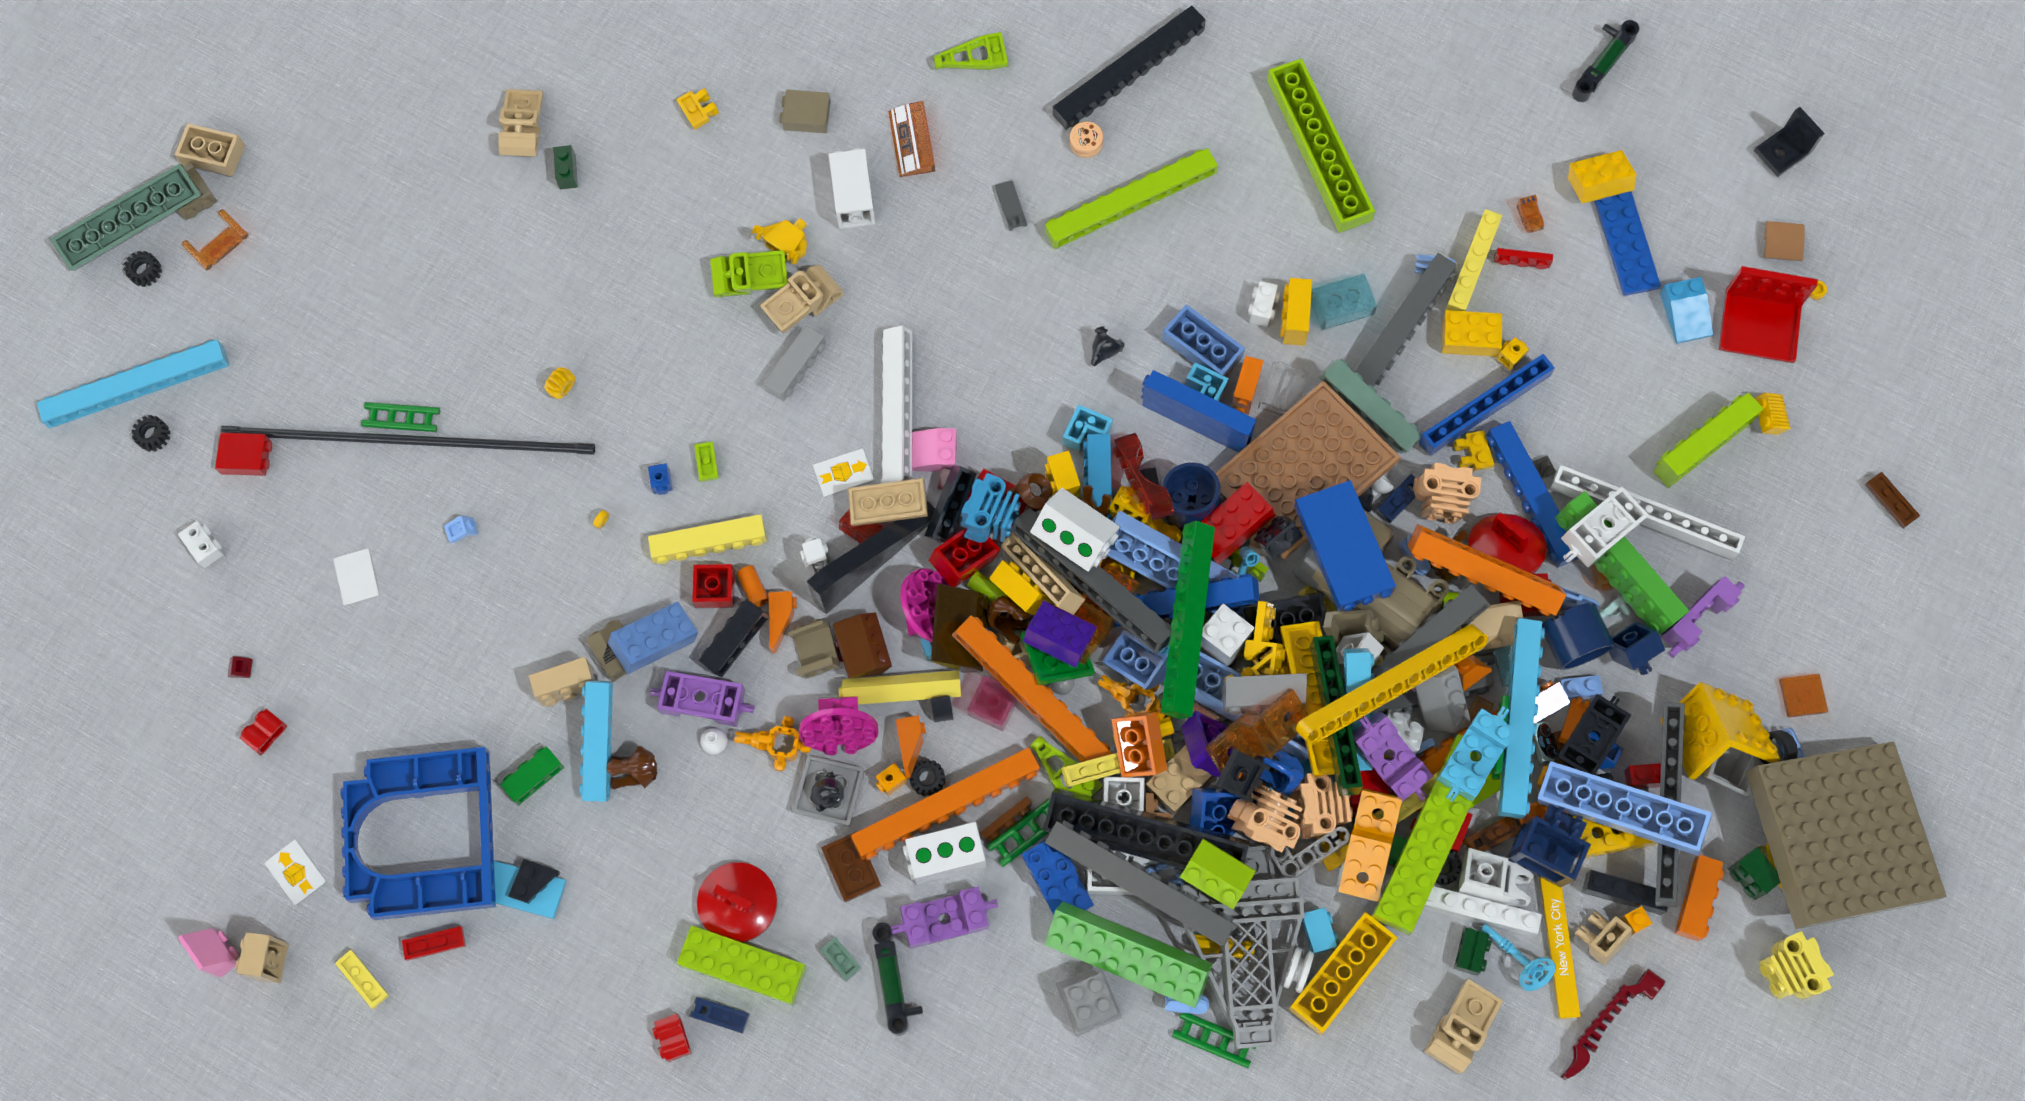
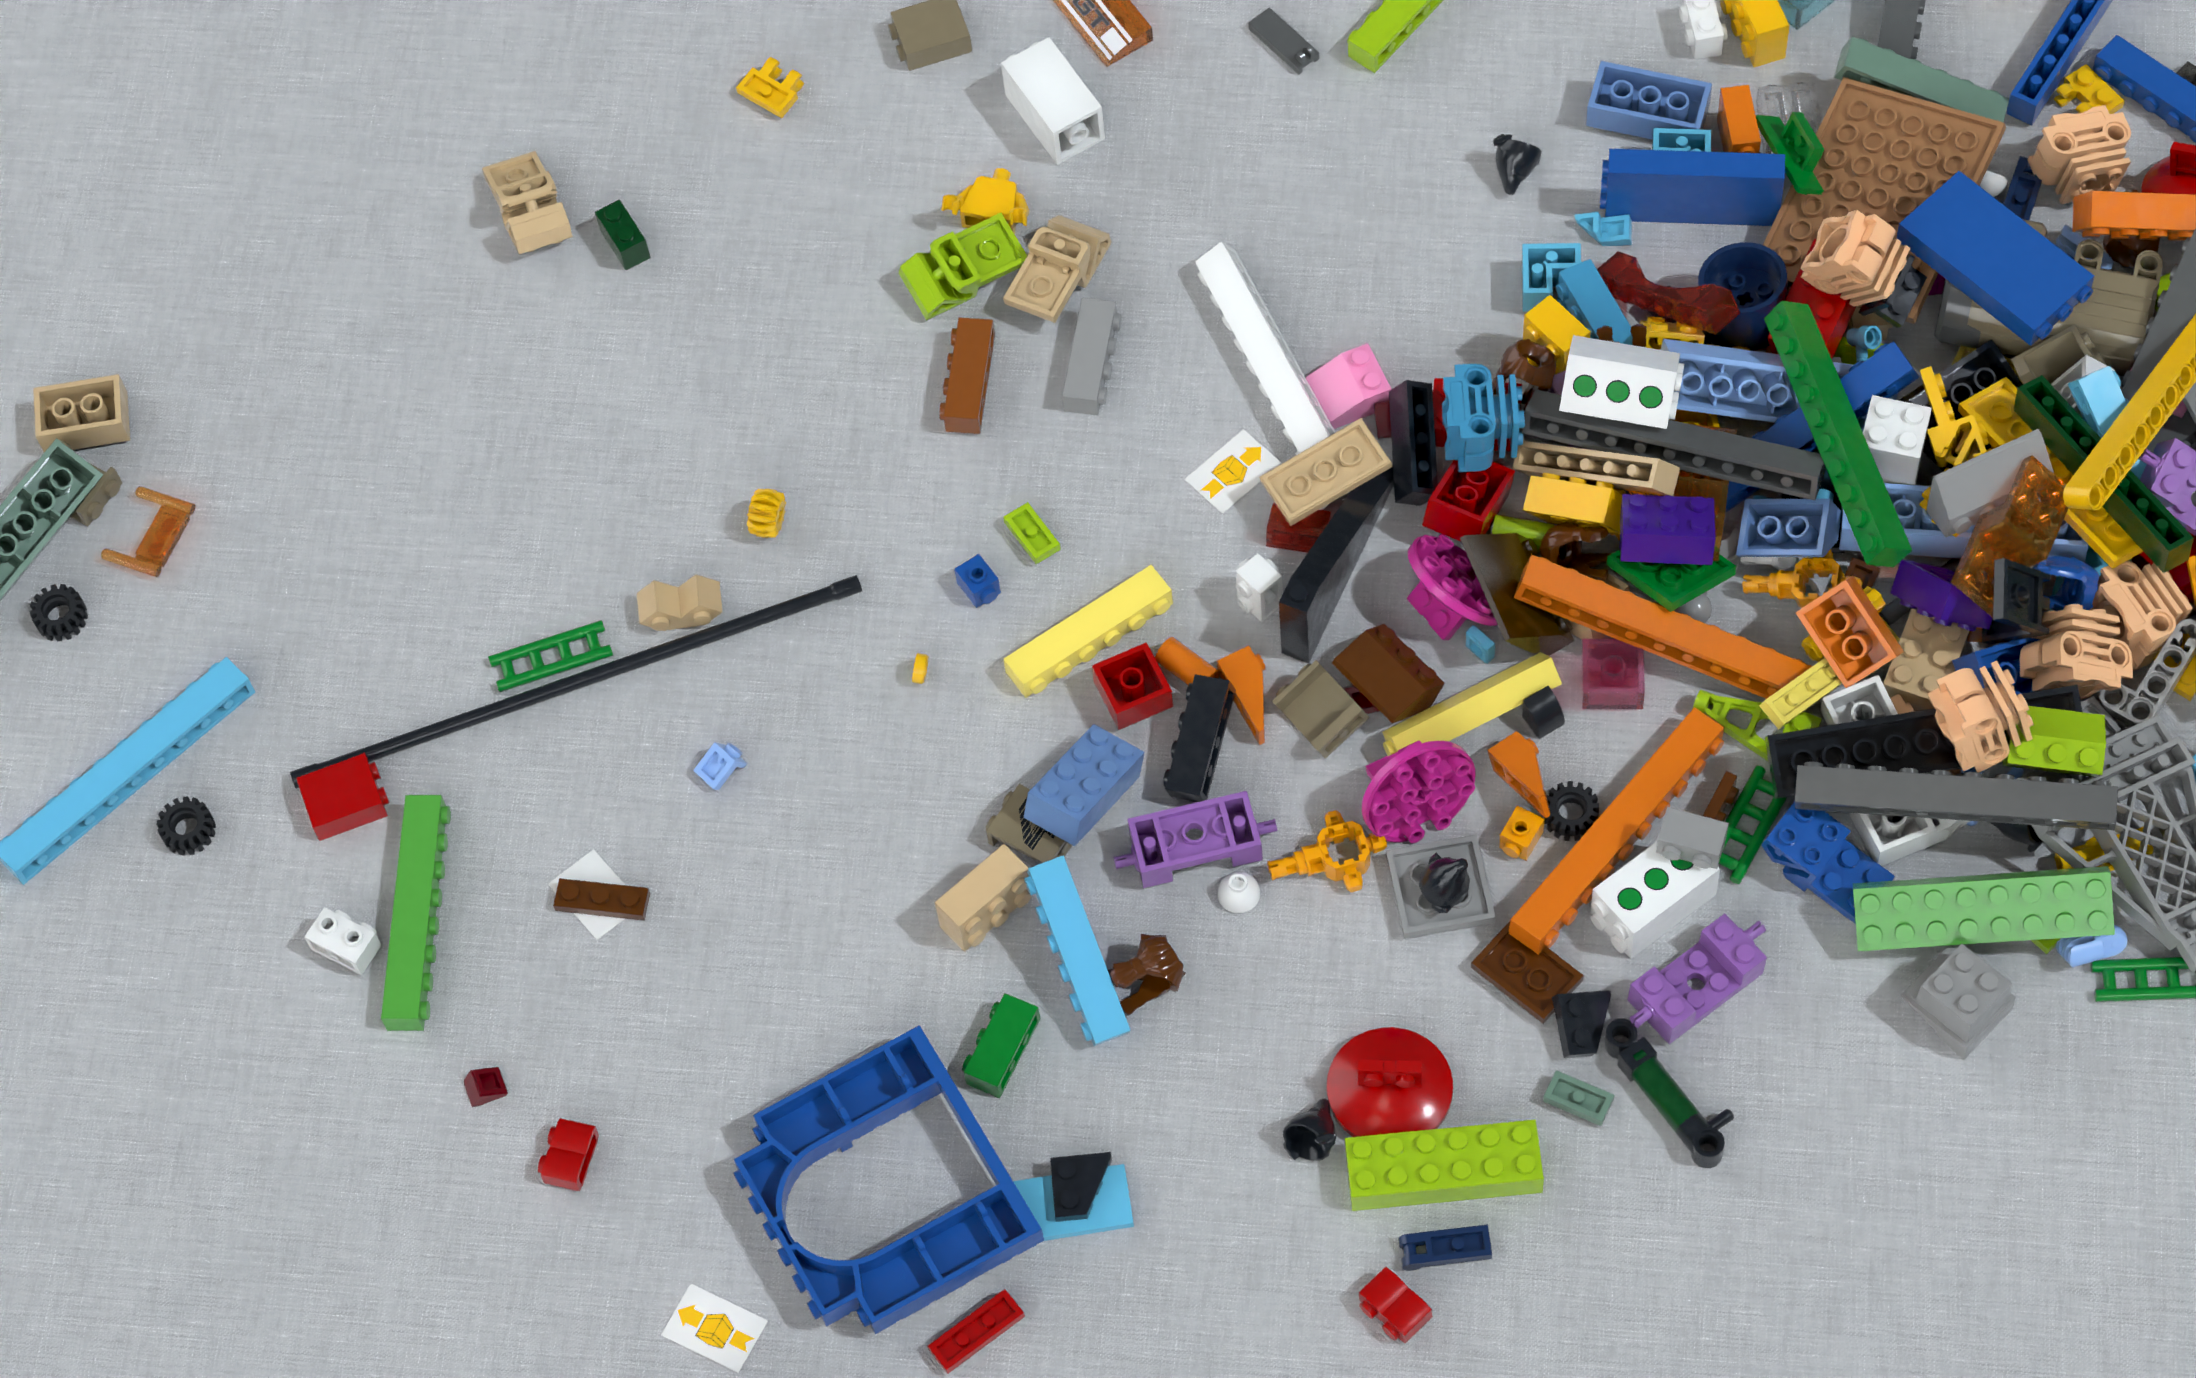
camera: 20 degrees left, 10 degrees down
none -> bright green brick [381,795,451,1031]
none -> reddish brown plate [553,878,650,921]
none -> tan brick [637,575,723,631]
none -> dark orange brick [939,317,995,434]
none -> black hat [1283,1098,1337,1161]
none -> black wing [1552,990,1611,1058]
none -> medium azure slope [1575,212,1632,246]
none -> light grey brick [1656,807,1729,869]
none -> green bracket [1756,112,1825,195]
none -> light nougat piece [1800,210,1910,307]
none -> light nougat piece [1927,660,2034,773]

